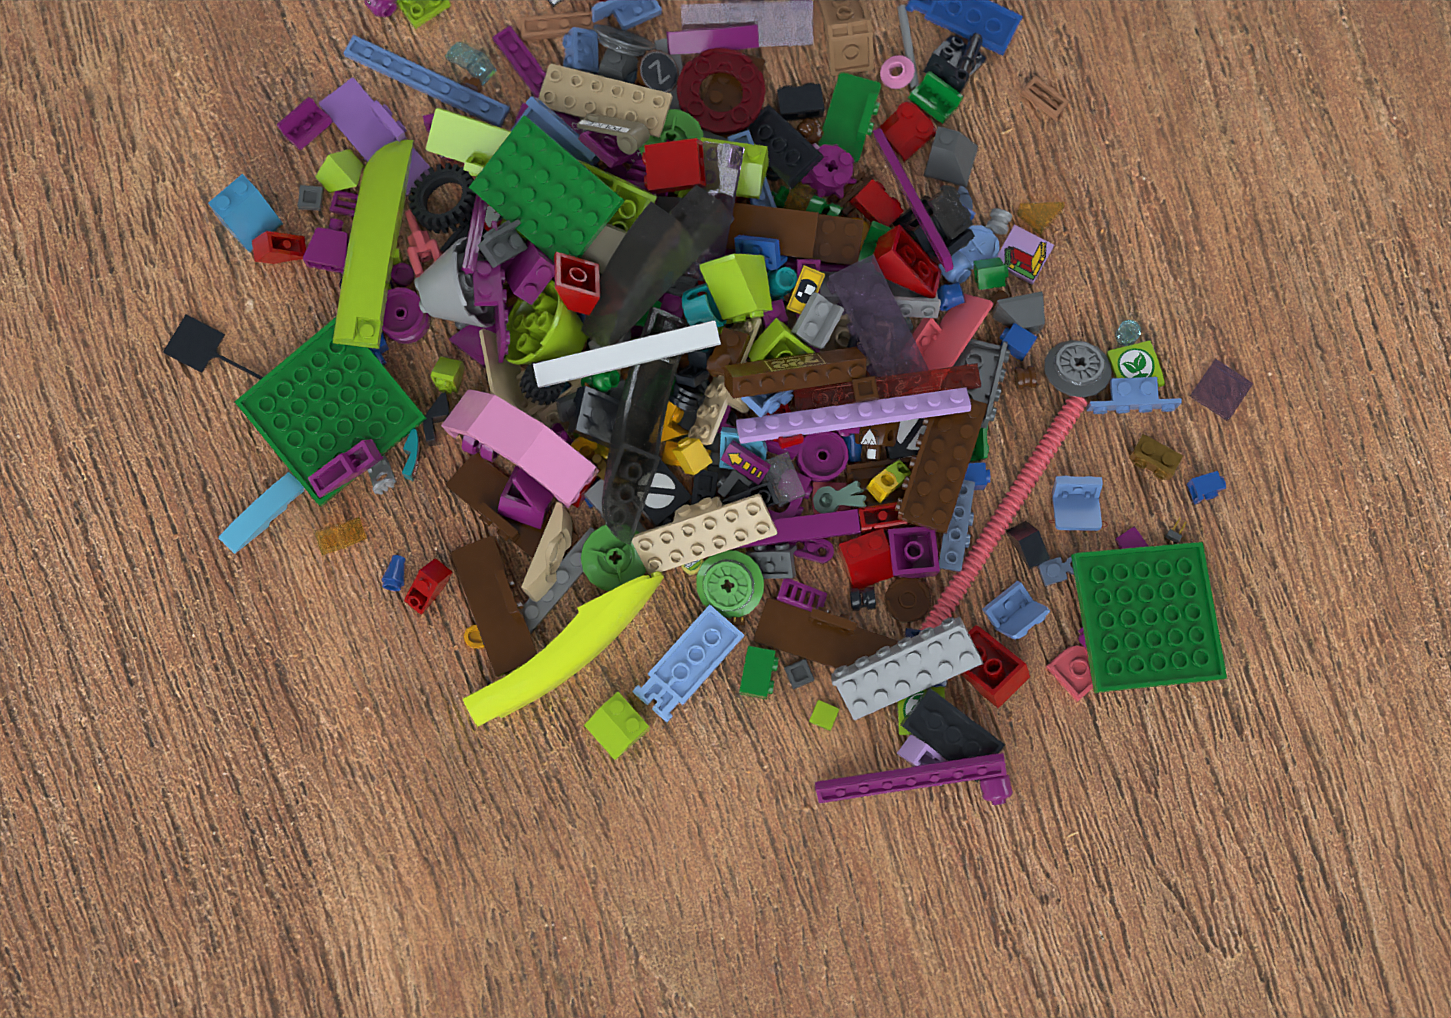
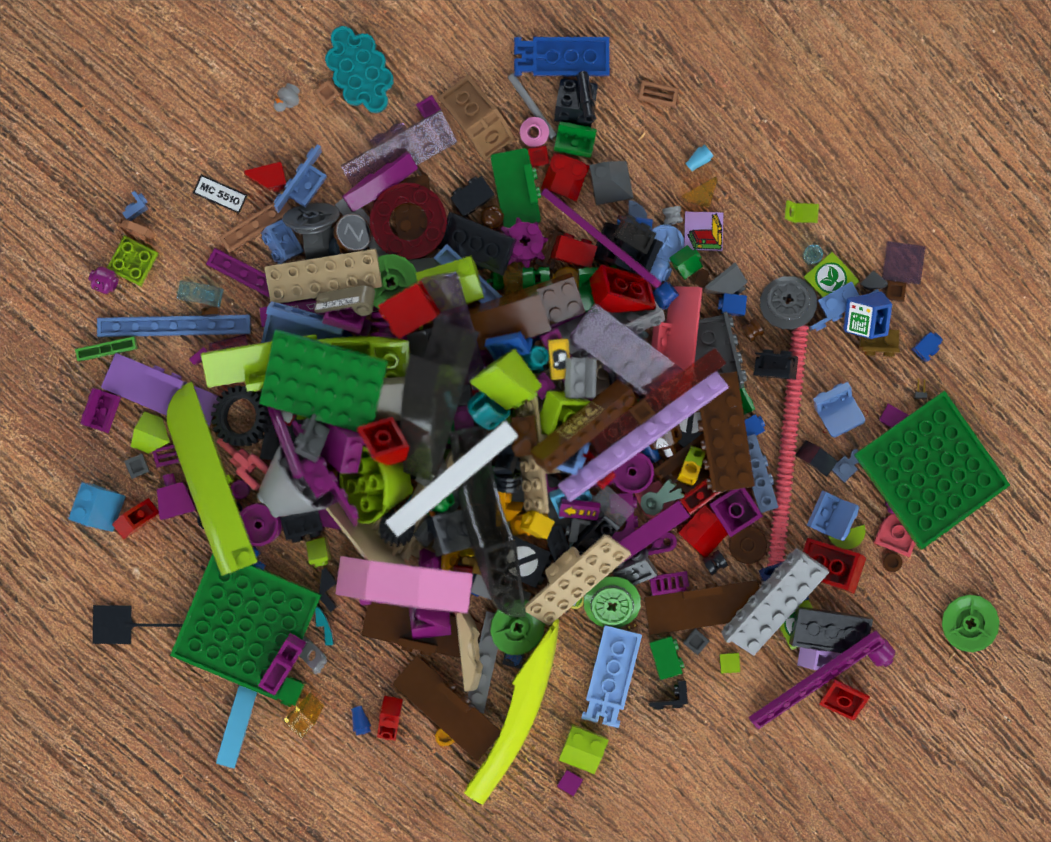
camera: 25 degrees left, 10 degrees up
none -> bright green piece [75,336,138,362]
none -> green brick [278,675,306,707]
none -> black bracket [280,510,326,543]
none -> tile [502,653,524,669]
none -> red tile [527,145,550,168]
none -> magenta tile [557,770,583,796]
none -> black bracket [648,679,688,710]
none -> medium azure cone [685,144,714,172]
none -> black hinge [753,349,798,380]
none -> lime bracket [785,200,819,223]
none -> red slope [819,678,870,721]
none -> lime tile [827,524,866,549]
none -> blue slope [843,291,892,339]
none -> dark grey tile [860,270,888,290]
none -> reddish brown tile [882,553,902,572]
none -> reddish brown tile [885,280,907,302]
none -> bright green piece [942,595,1000,652]

